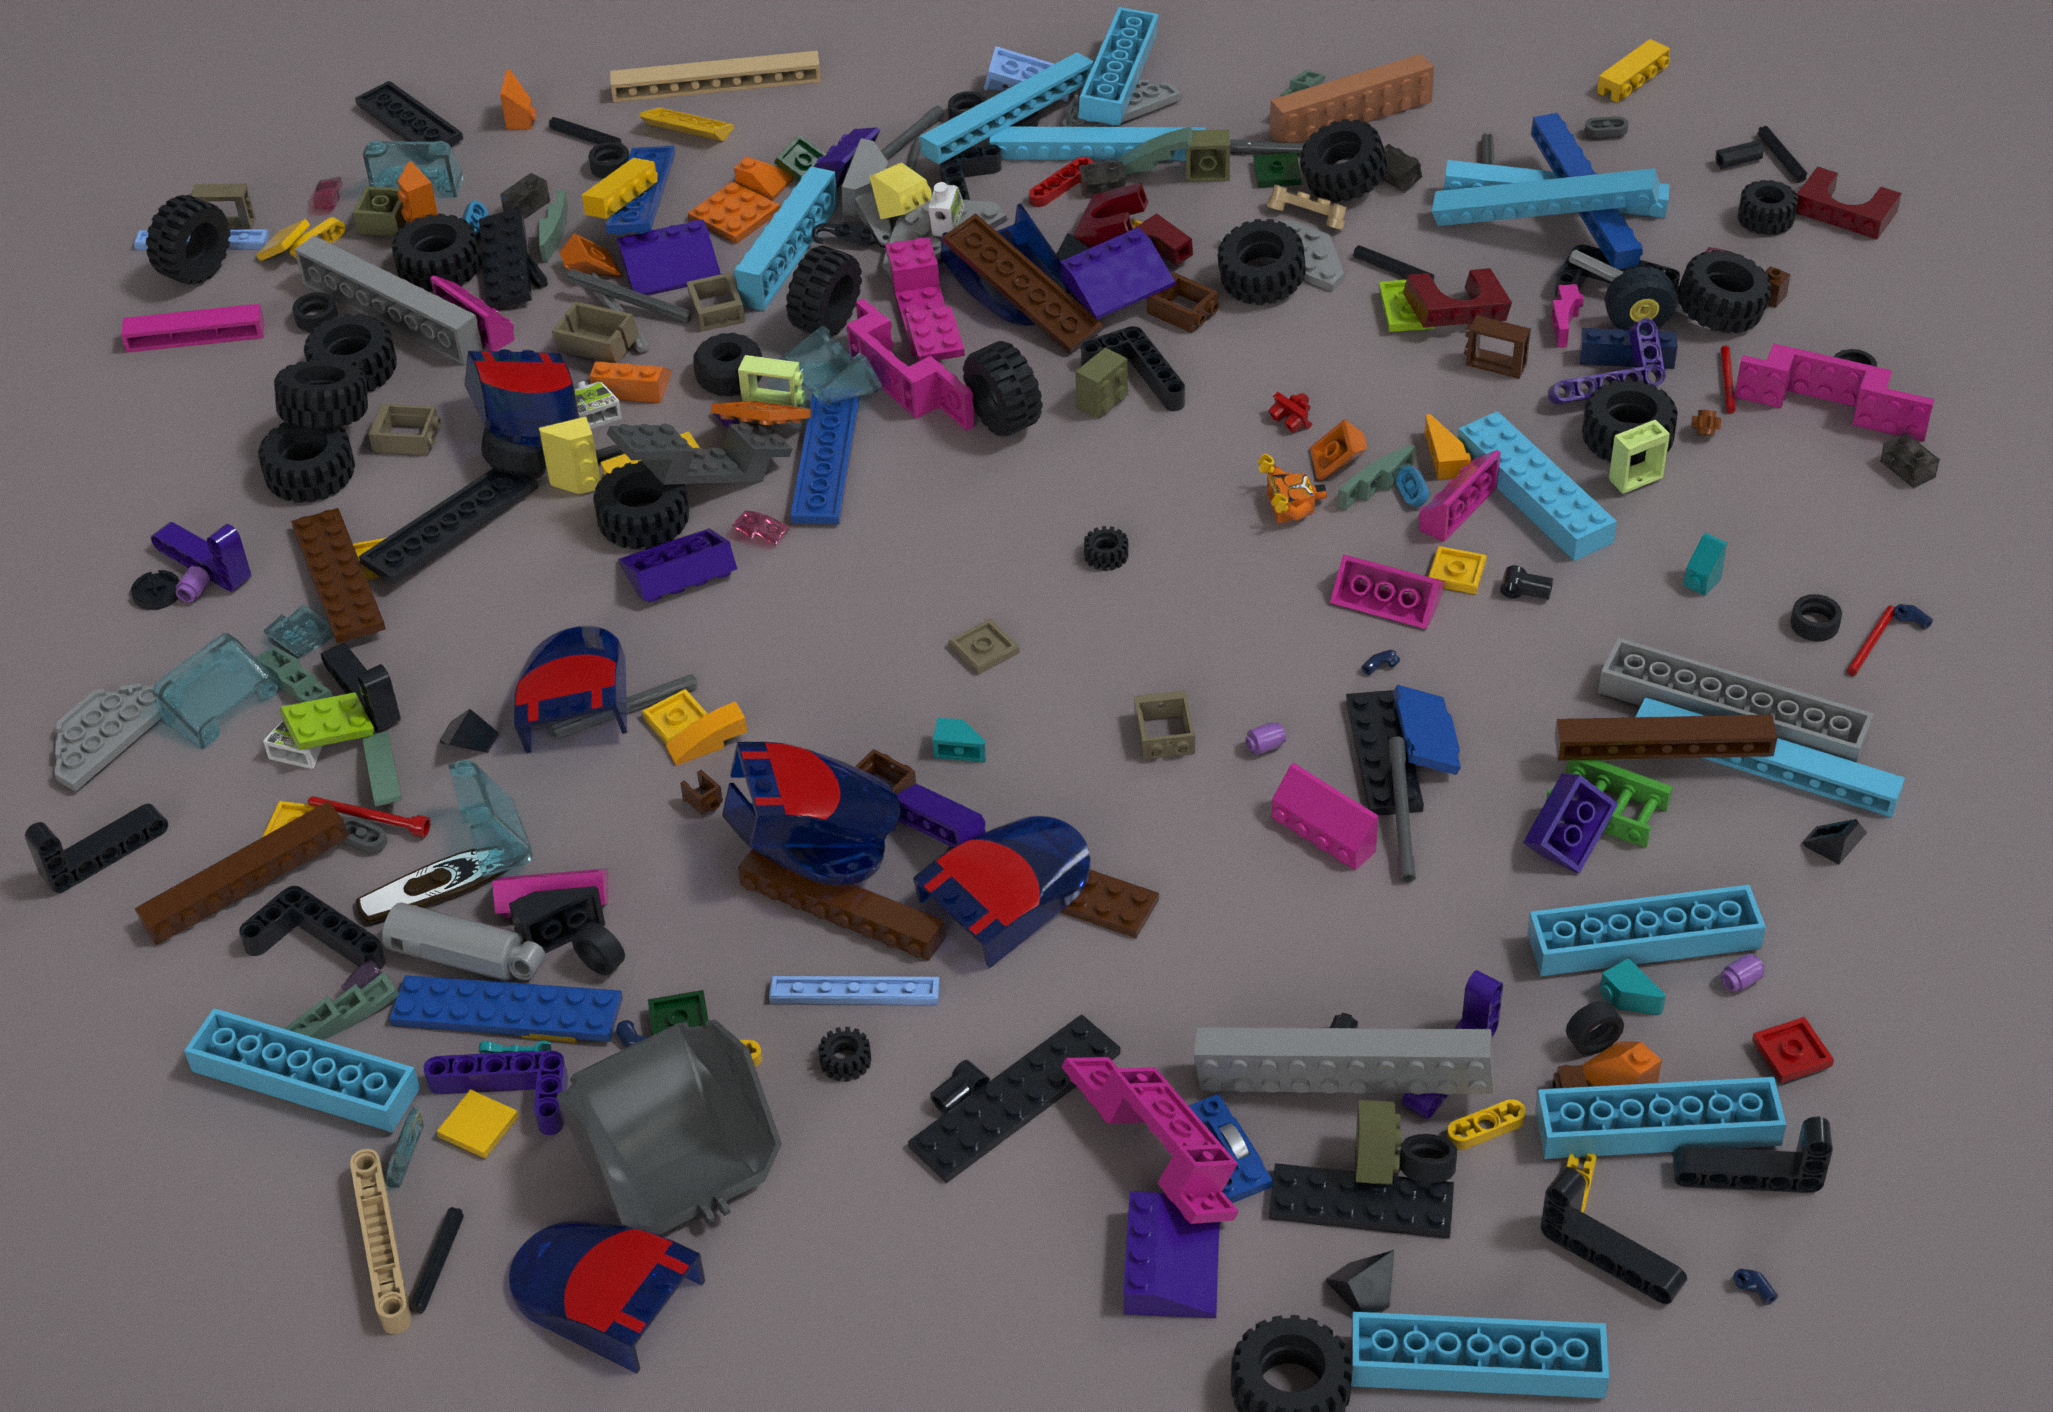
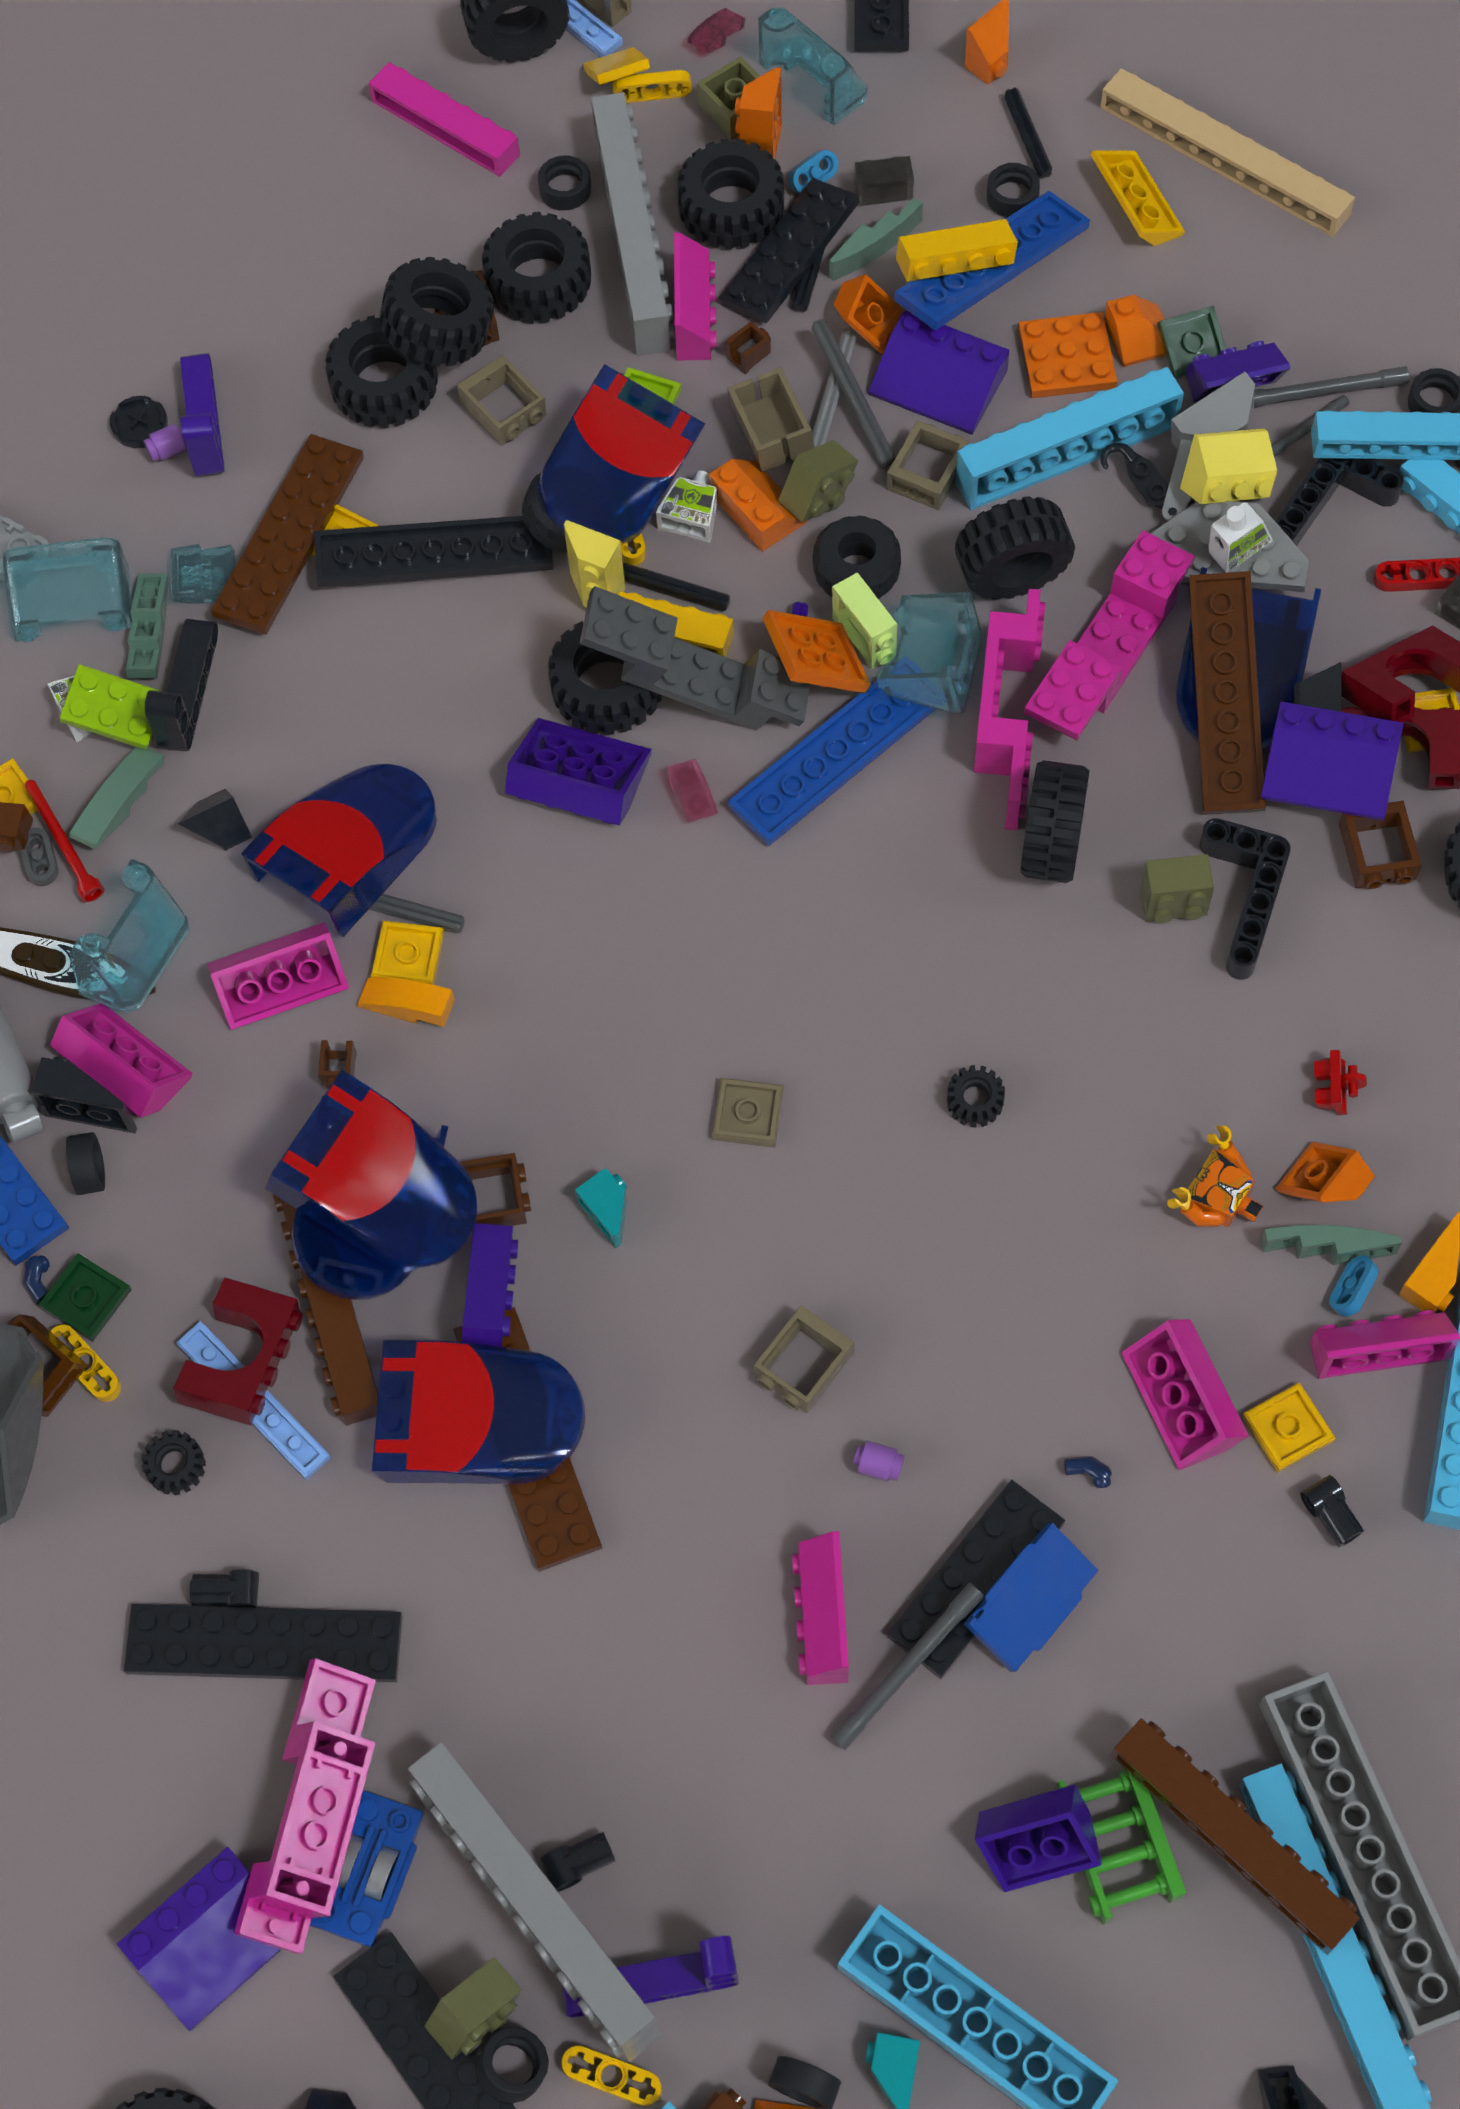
camera: 45 degrees right, 20 degrees up
none -> dark red arch [173,1277,303,1426]
none -> dark pink slope [207,922,349,1030]
none -> reddish brown window [726,321,771,375]
none -> olive brick [778,440,859,522]

